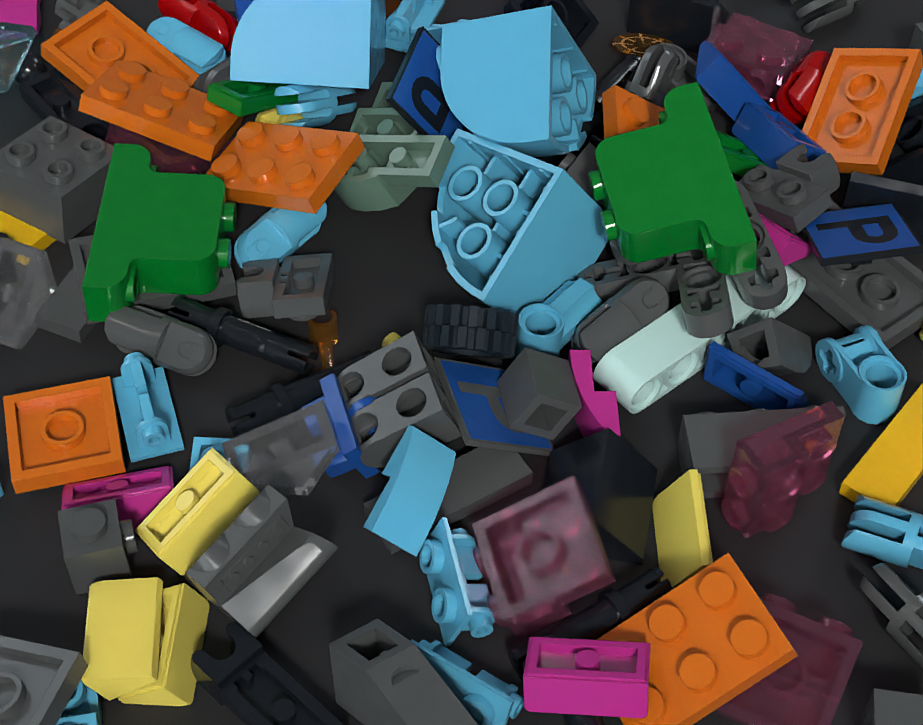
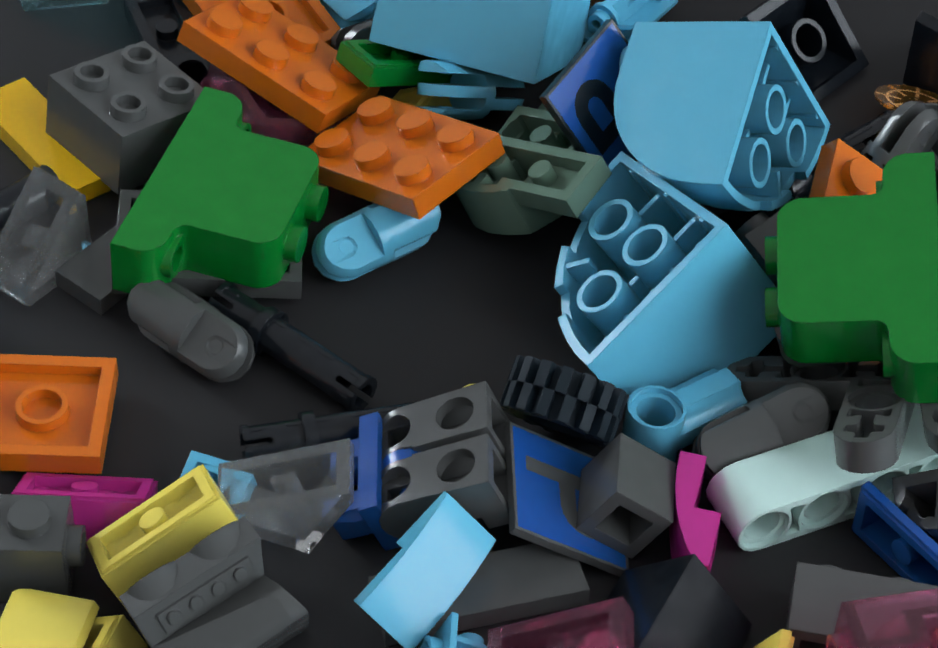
camera: 15 degrees right, 5 degrees down
medium azure hinge [112,352,185,463] -> none
dark grey plate [236,253,335,321] -> none
clear orange hand [307,310,339,370] -> none

